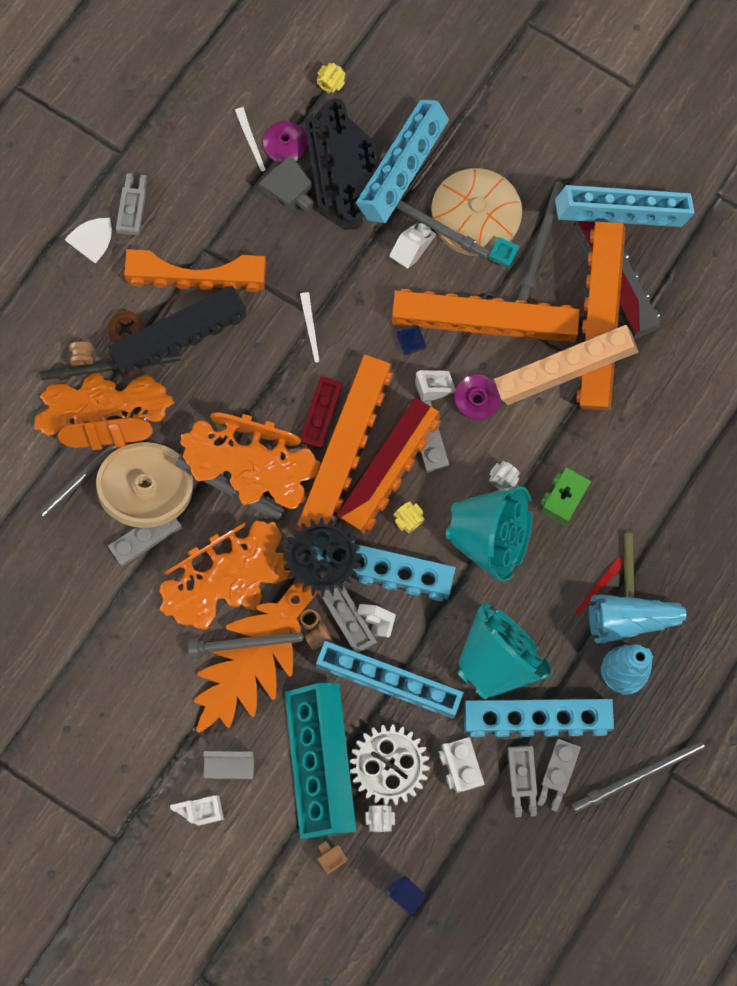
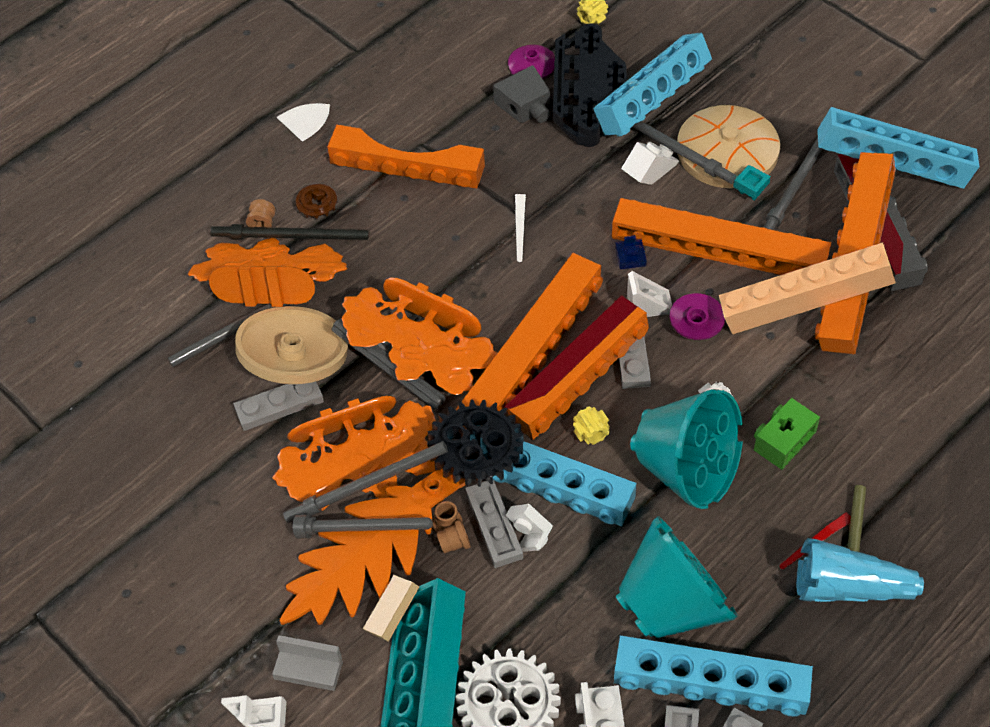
camera: 20 degrees right, 20 degrees down
black brick [108,285,246,378] -> none
light grey hinge [116,173,147,236] -> none
white sticker [235,107,265,171] -> none
dark red plate [300,376,343,450] -> none
medium azure brick [316,641,464,719] -> none
medium azure cone [601,644,653,695] -> none
none -> dark grey bar [283,441,448,523]
none -> tan tile [363,575,419,641]

